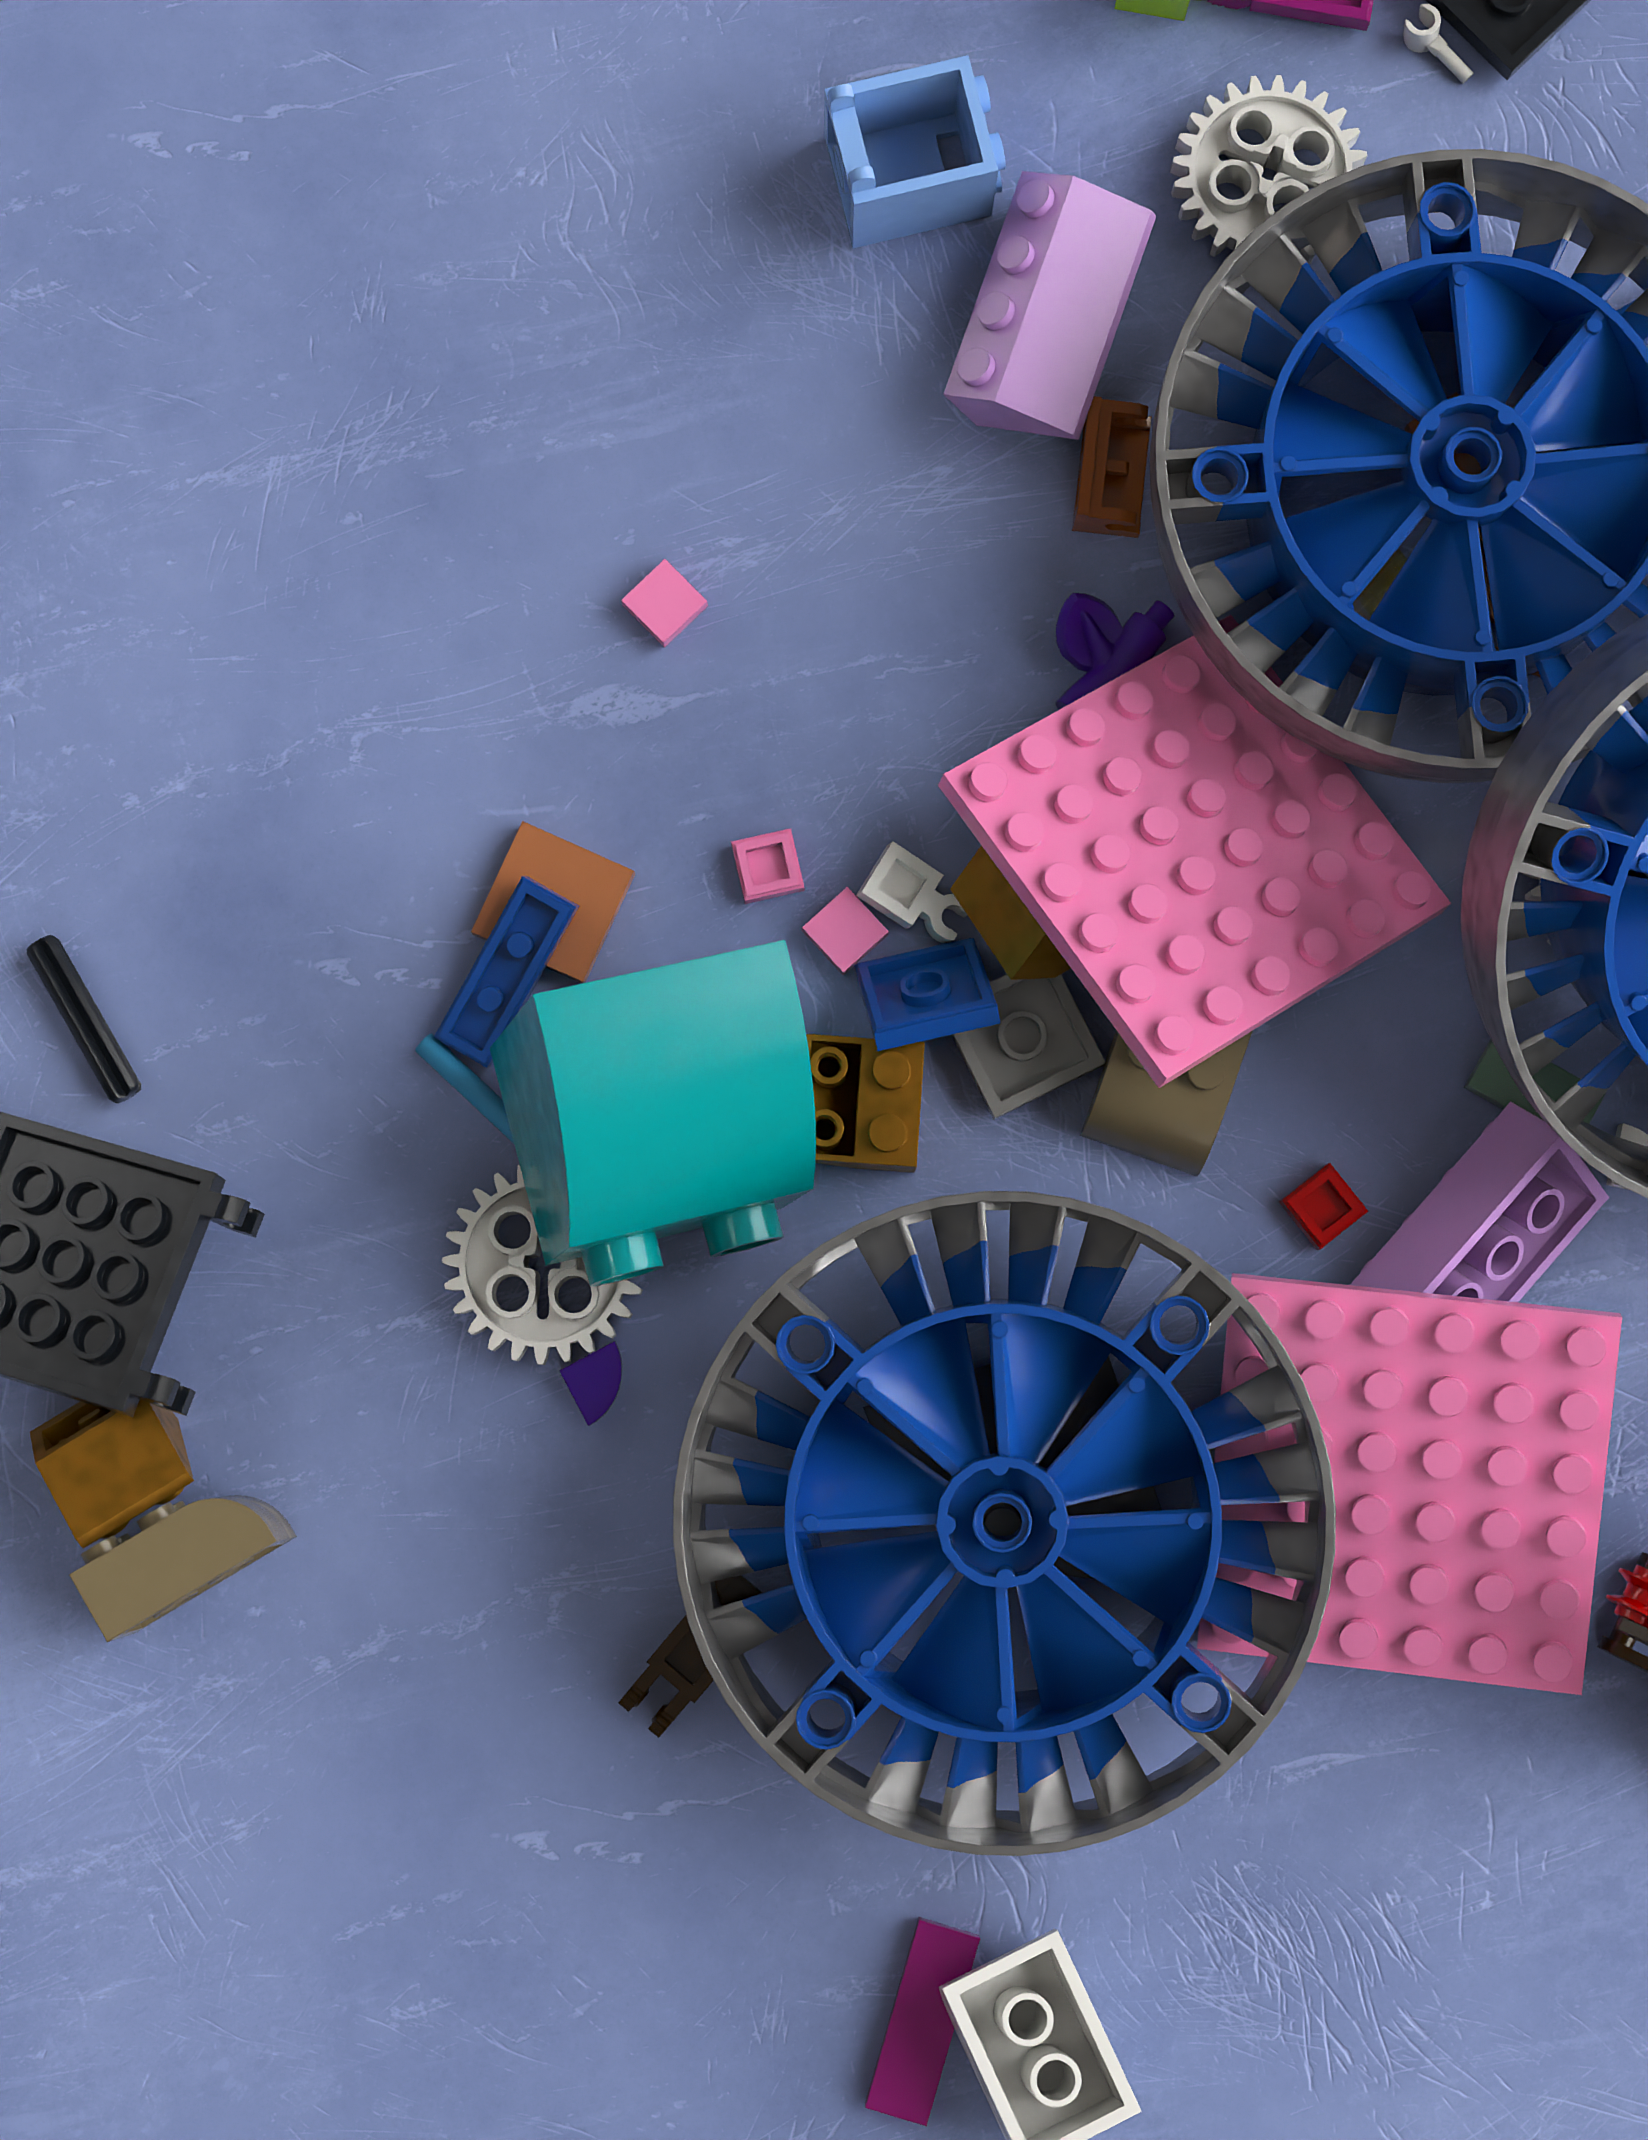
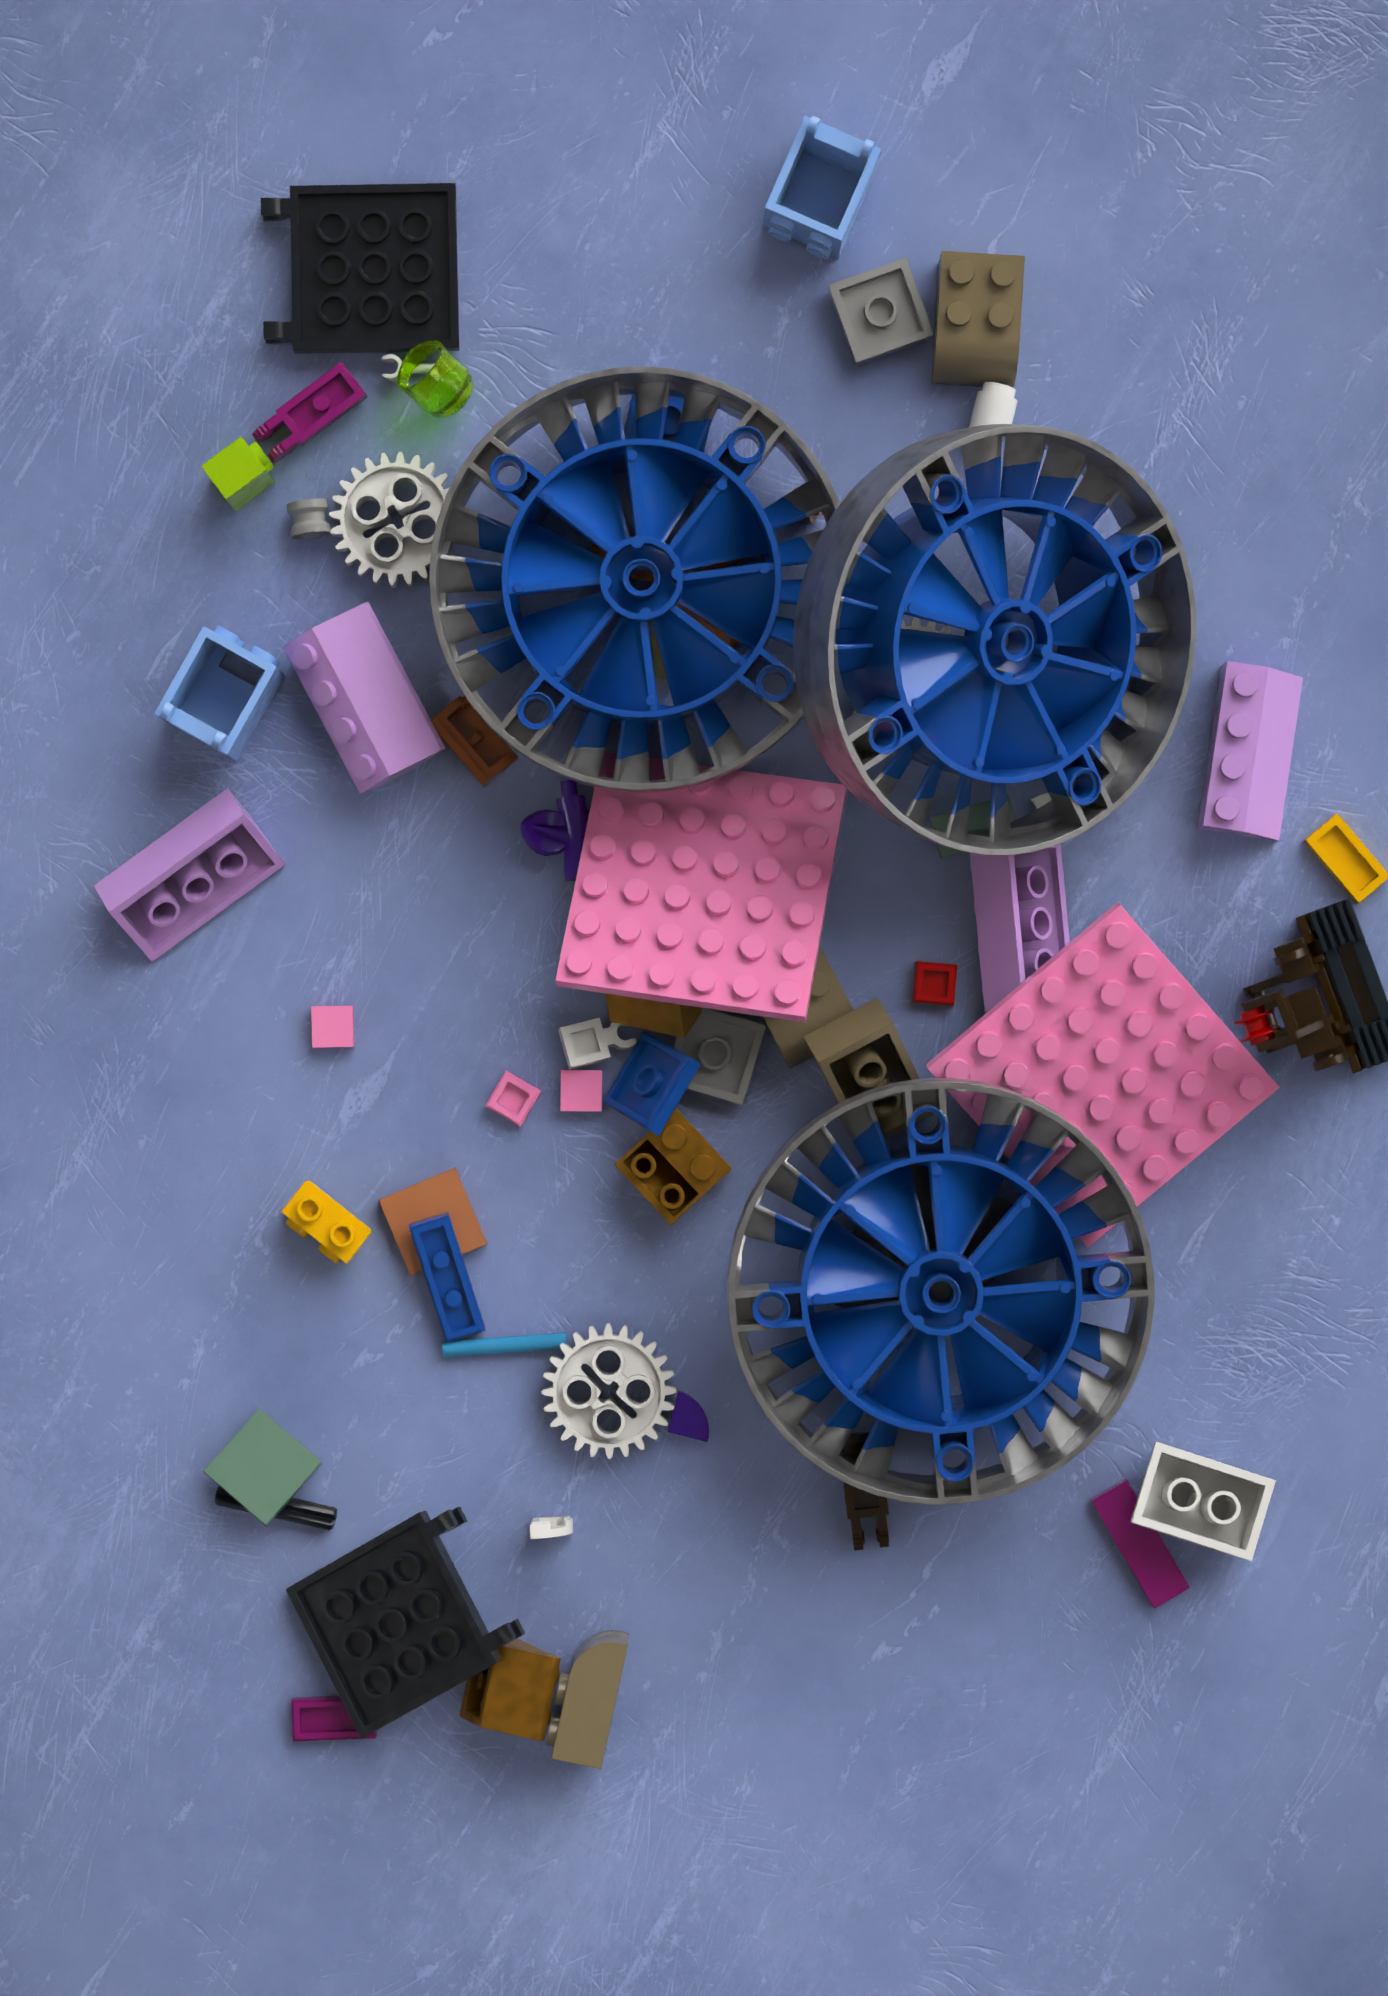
camera: 50 degrees left, 5 degrees up
teal brick [490,940,816,1286] -> none
none -> lavender slope [94,788,285,962]
none -> sand green tile [204,1408,322,1527]
none -> yellow bracket [281,1180,371,1264]
none -> light grey wheel [286,498,331,539]
none -> clear neon green helmet [397,341,473,418]
none -> white tile [530,1516,573,1539]
none -> dark tan brick [803,998,934,1140]

